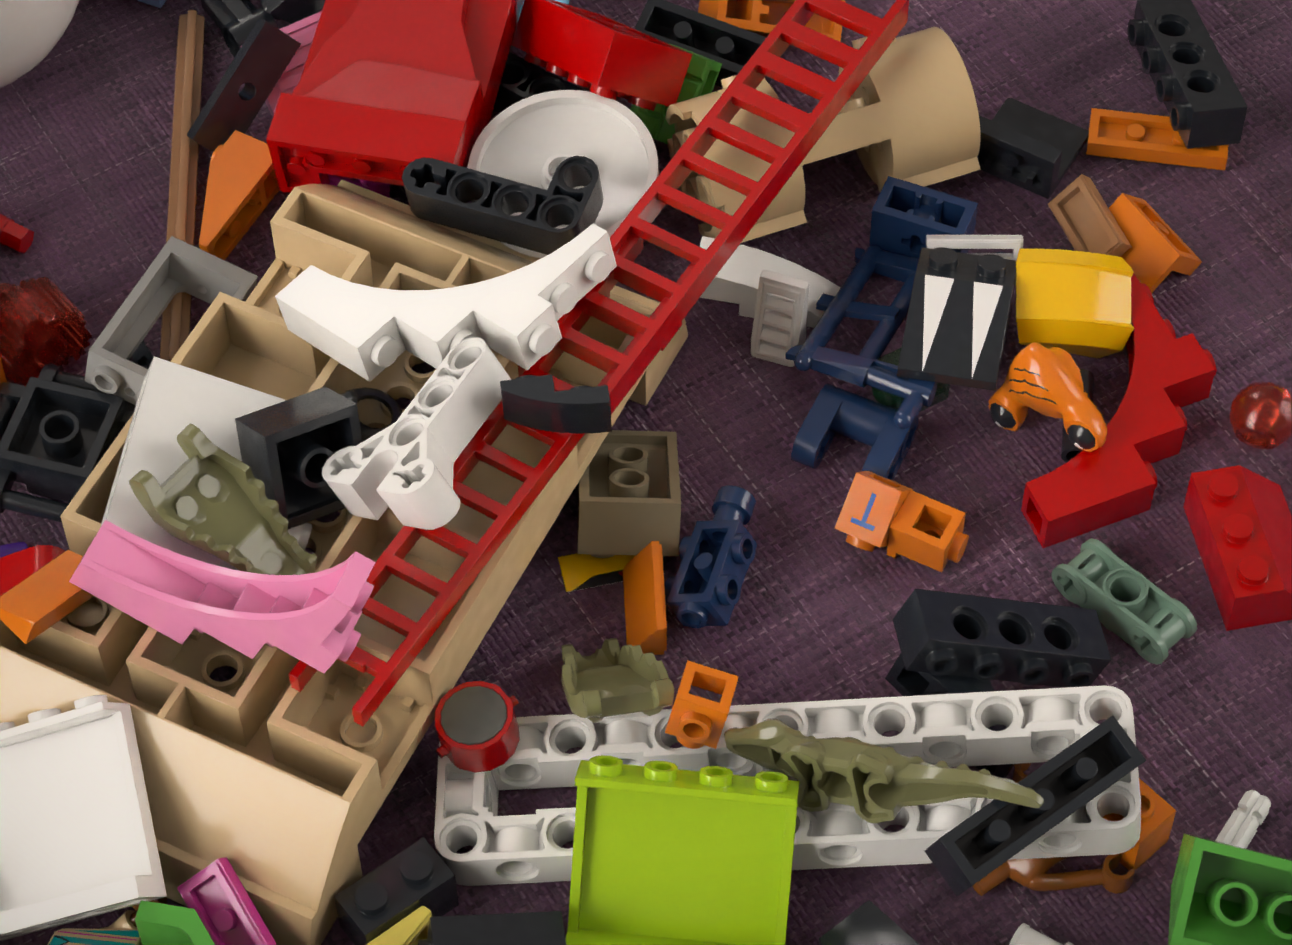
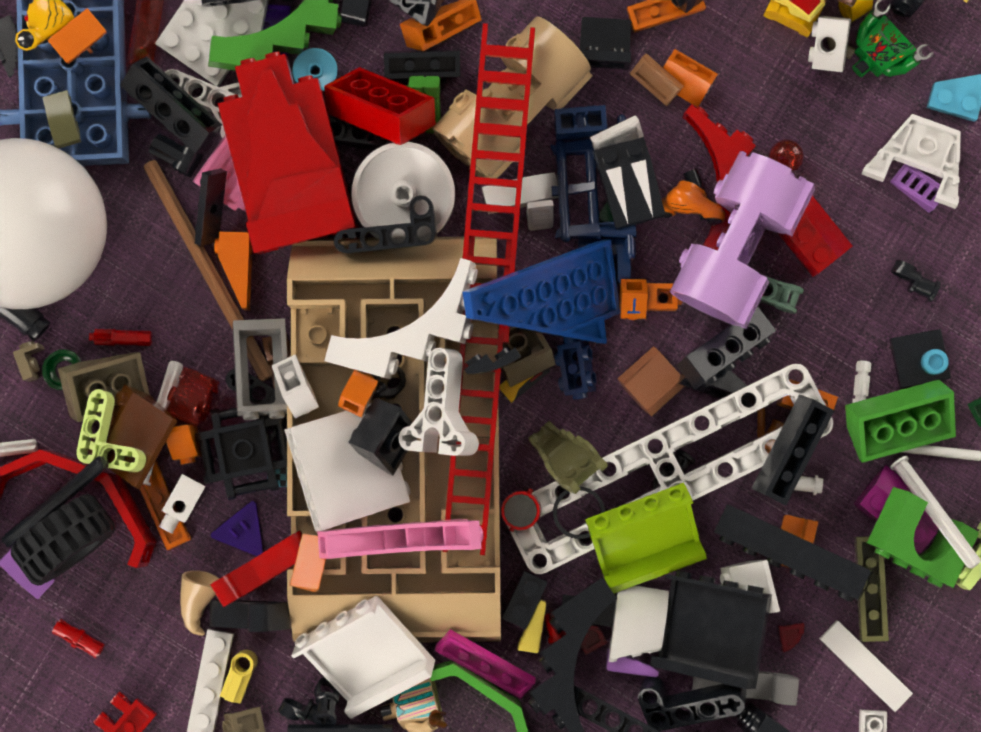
camera: 25 degrees left, 30 degrees up
olive animal [129,423,318,575] -> none
orange slope [623,541,667,655] -> none
orange brick [665,660,739,749] -> none
olive animal [724,718,1044,824] -> none
yellow slope [1016,249,1134,358] -> none
none -> white slope [272,354,319,419]
none -> orange brick [338,369,378,418]
none -> blue wing [462,239,620,344]
none -> black piece [553,487,605,539]
none -> nougat slope [617,346,685,417]
none -> lavender cylinder [670,151,815,329]

